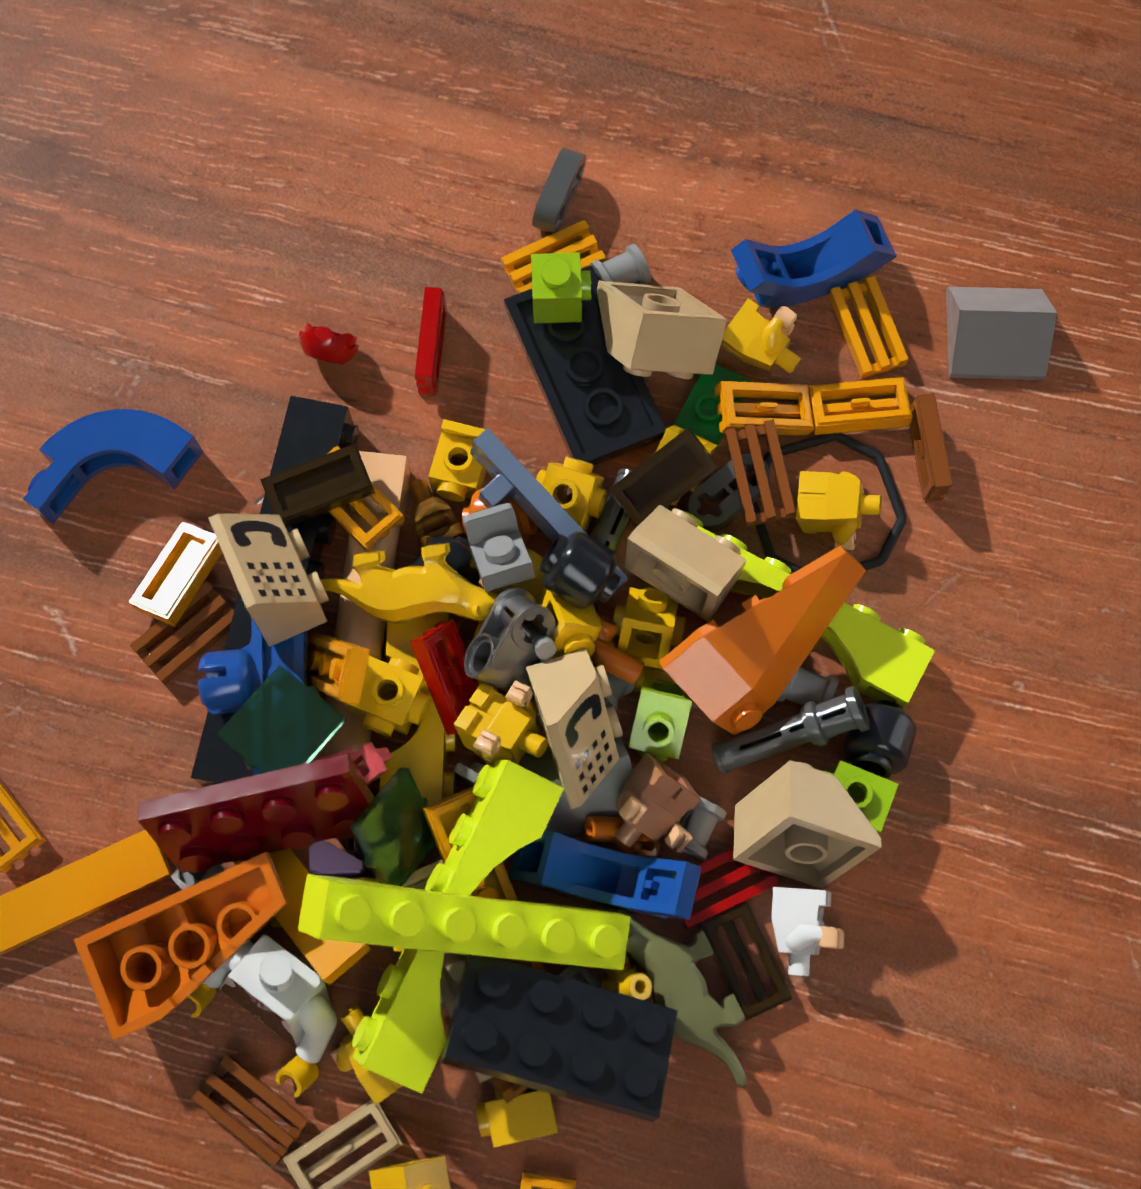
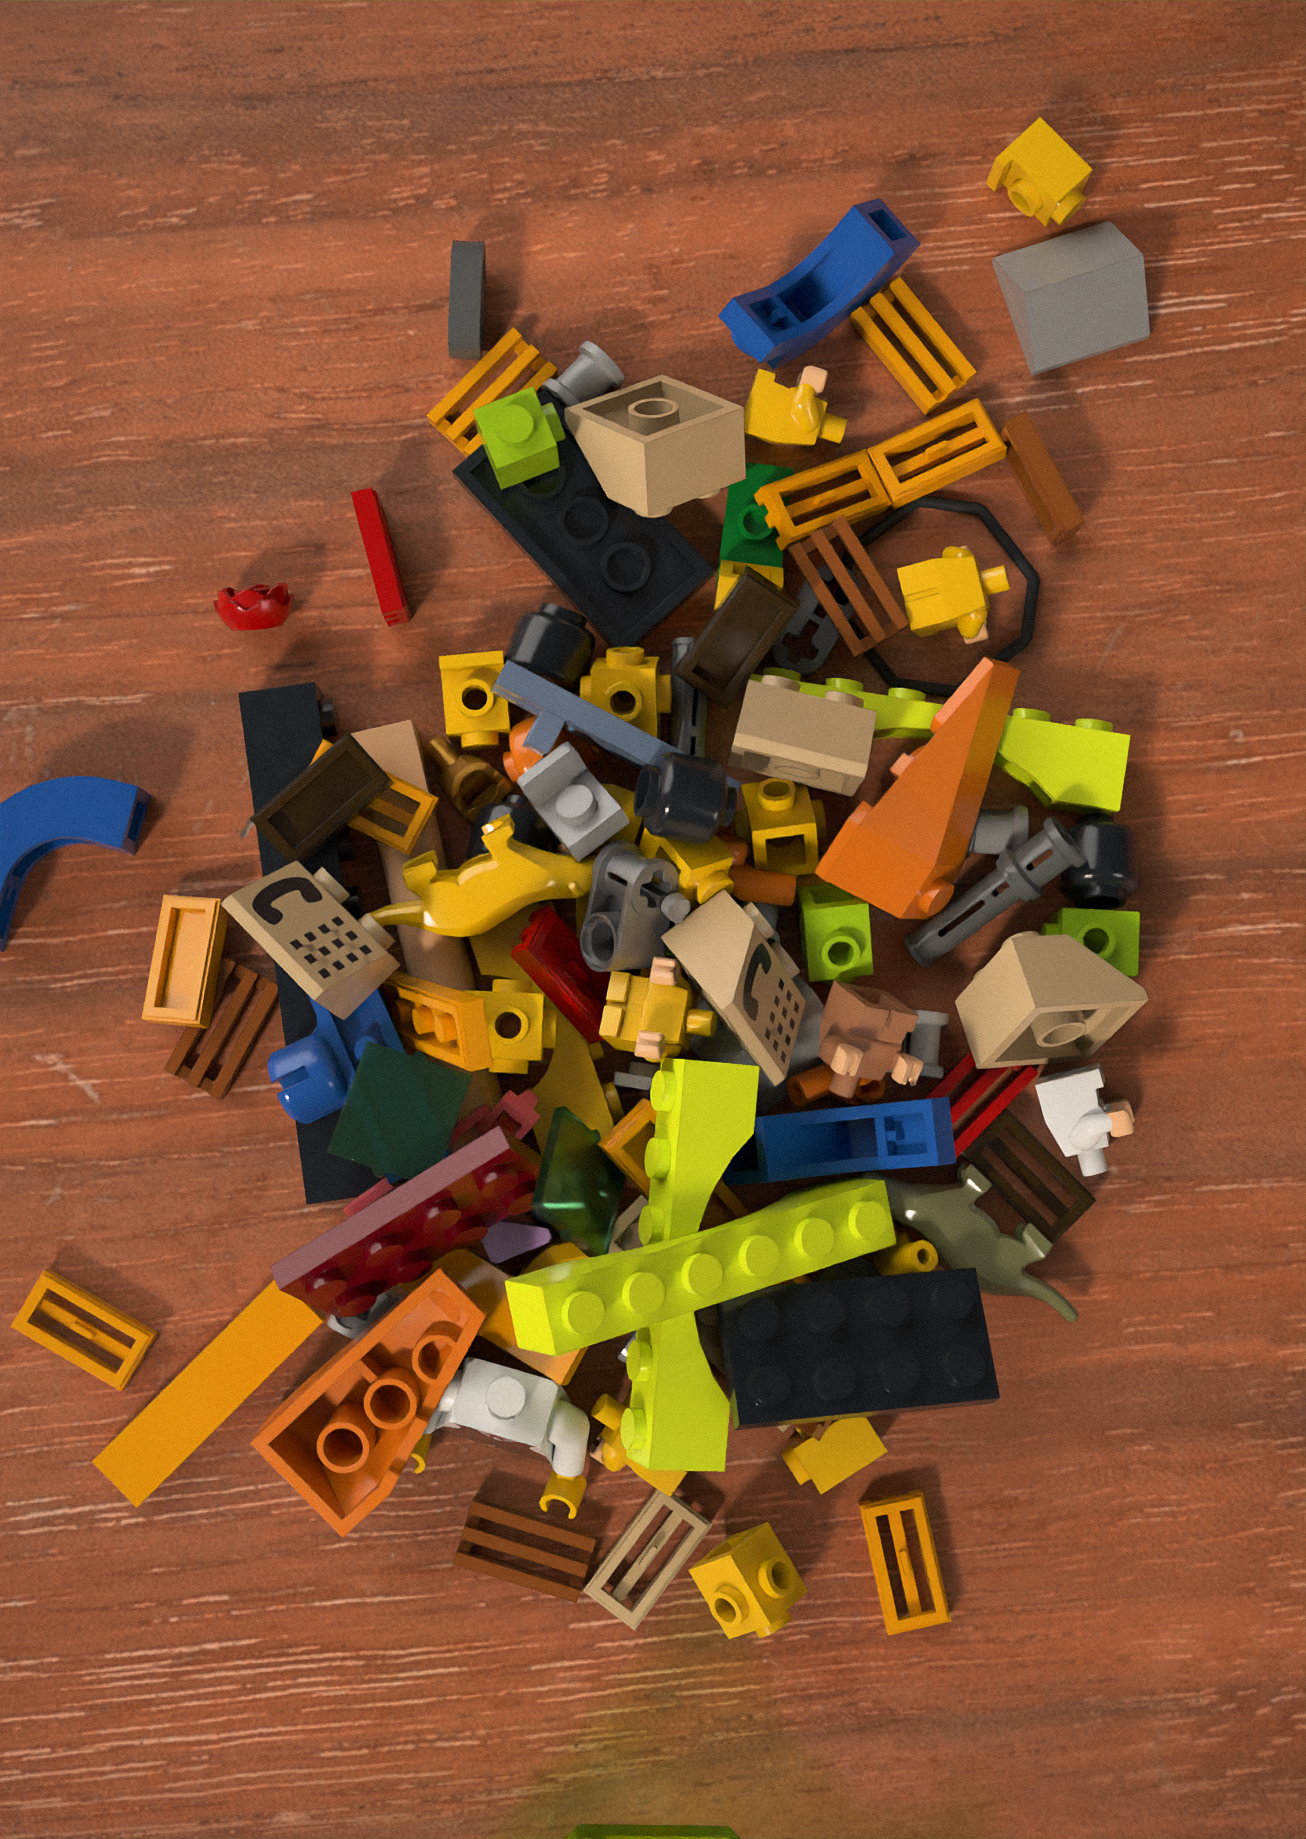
camera: 25 degrees left, 10 degrees up
none -> black head [504,603,595,693]
none -> yellow brick [986,117,1093,227]

